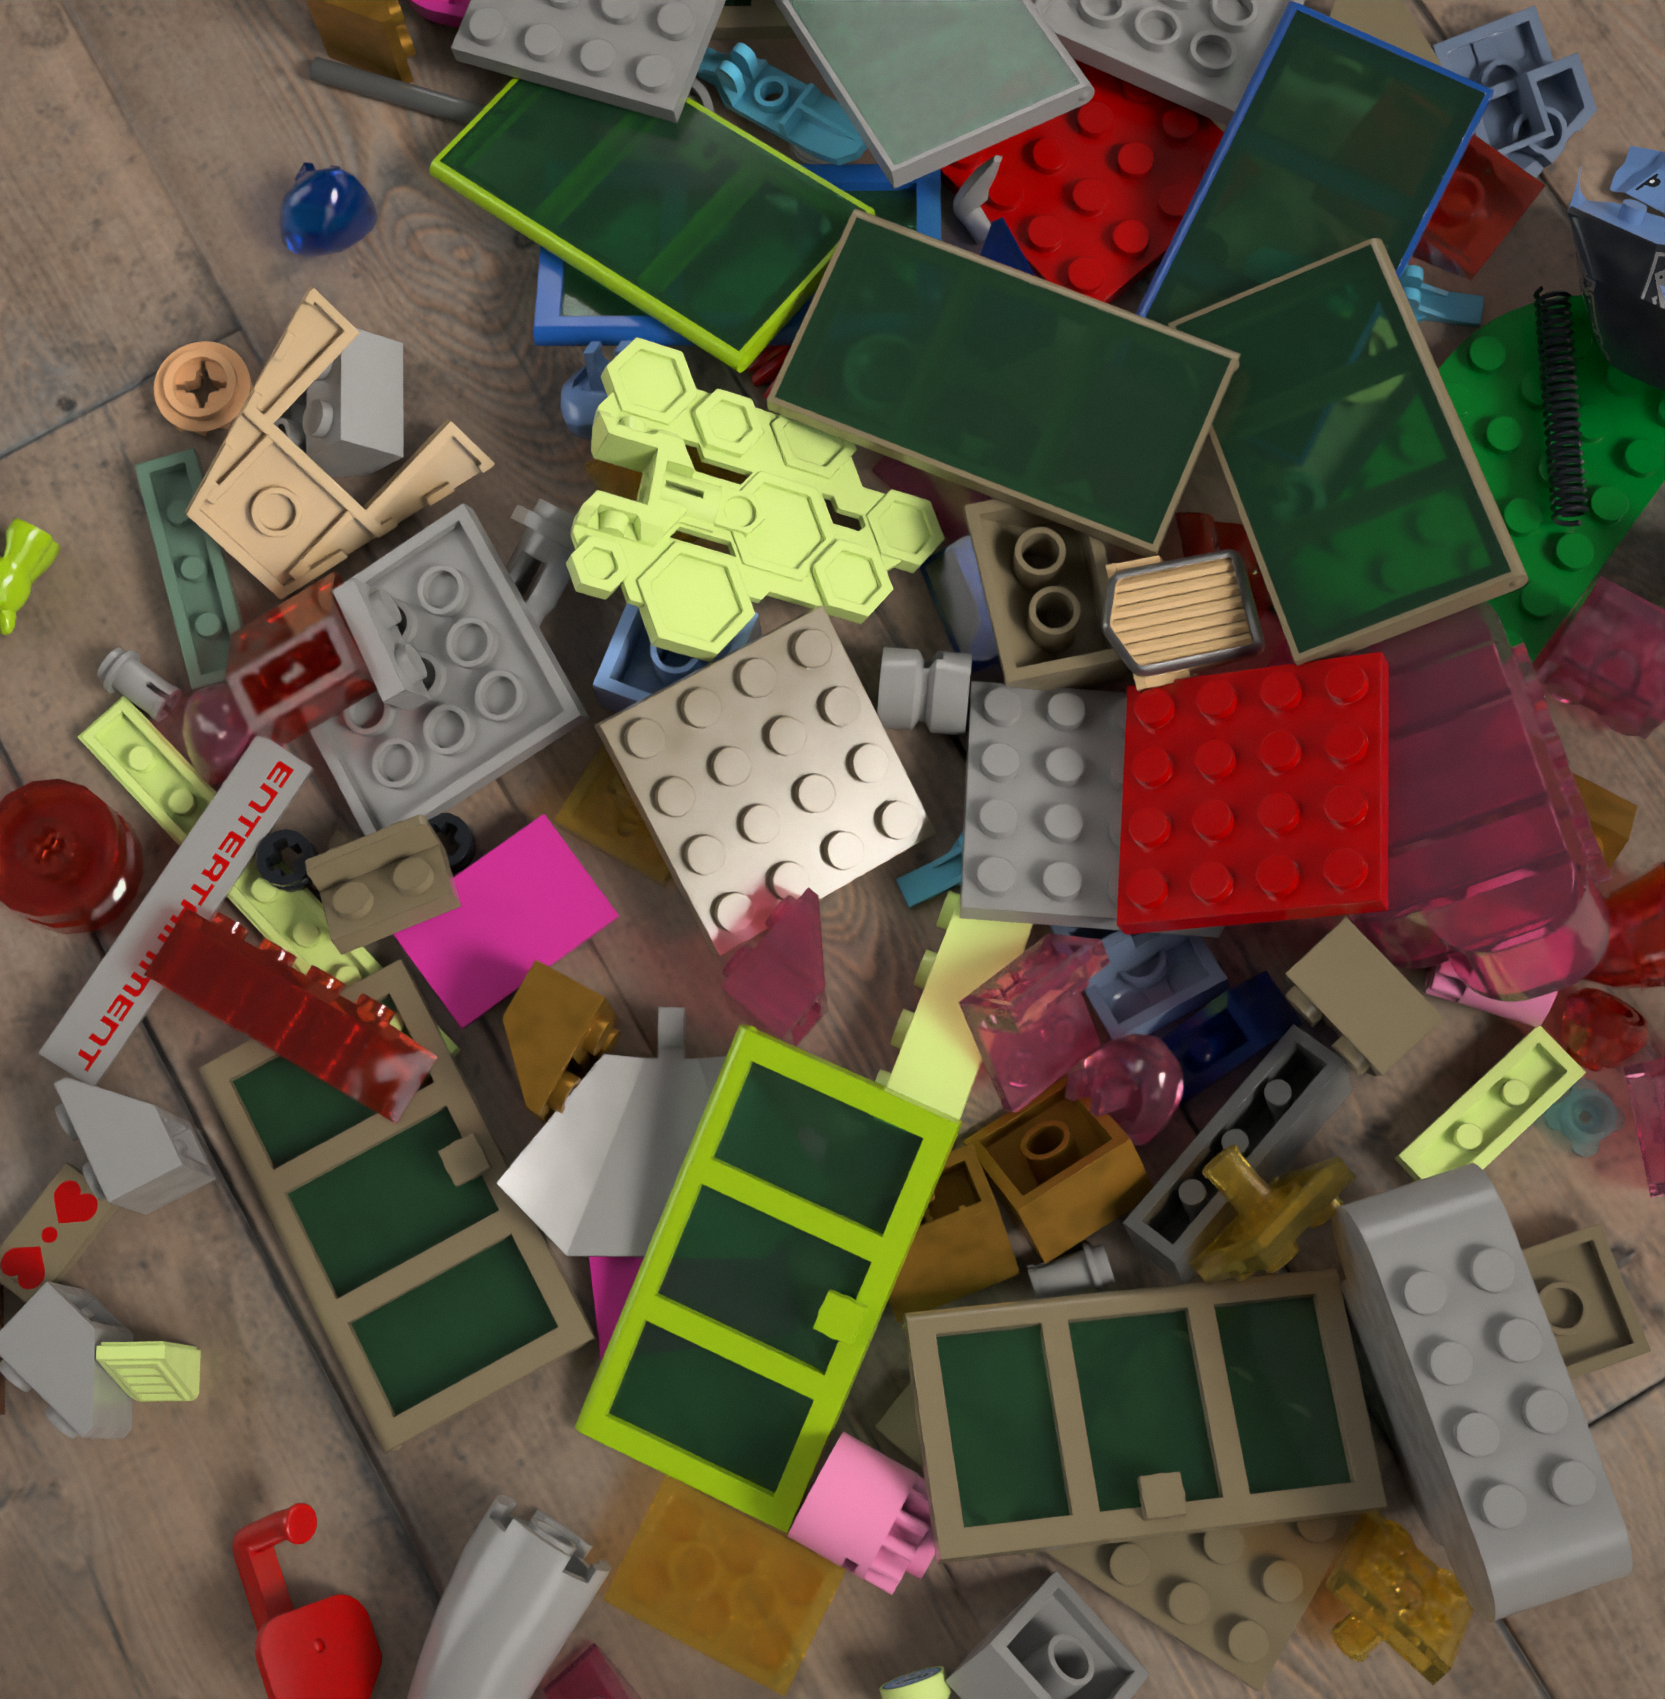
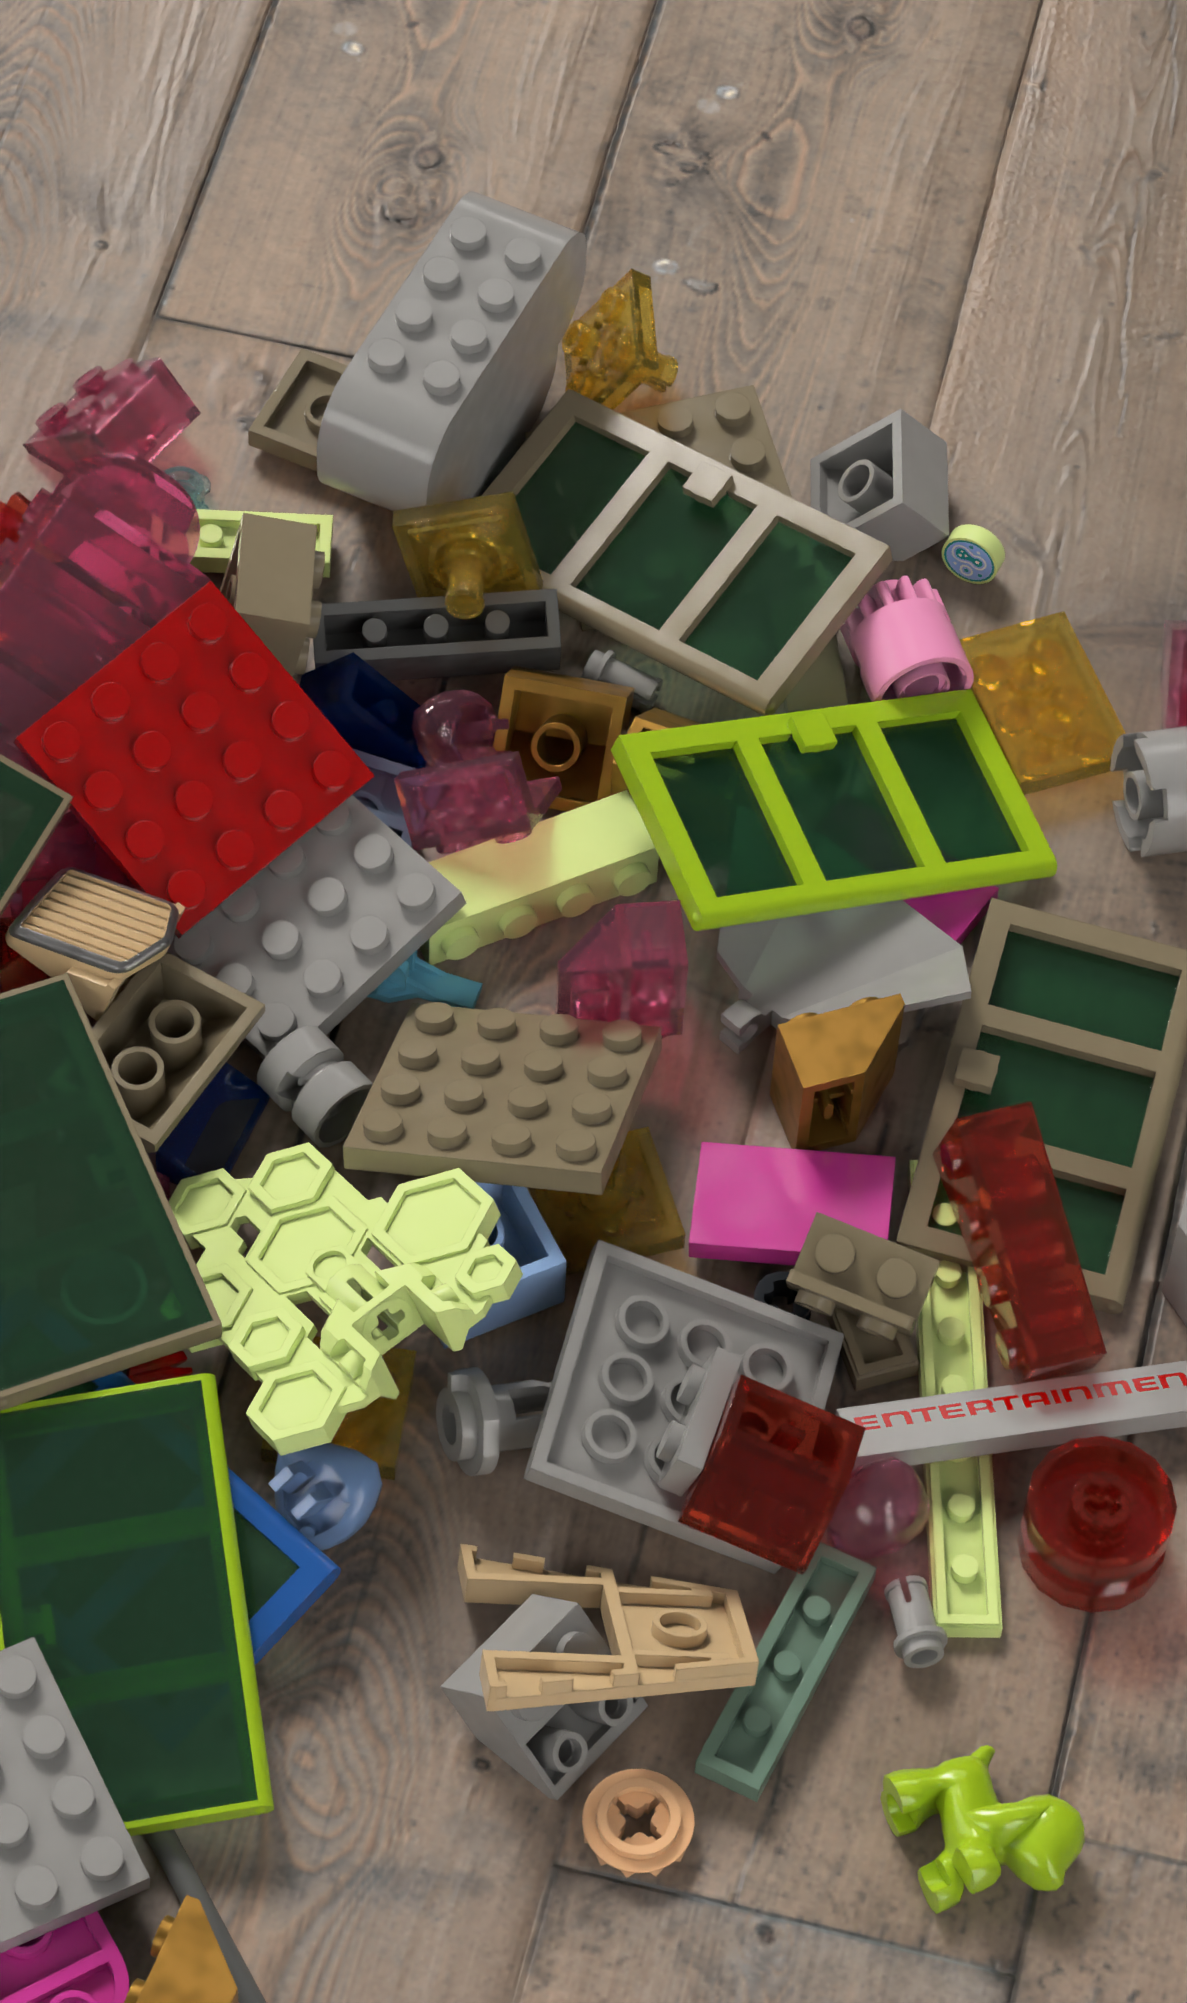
camera: 145 degrees left, 20 degrees down
black bush [256,829,319,892] -> none
clear blue piece [279,162,378,257] -> none

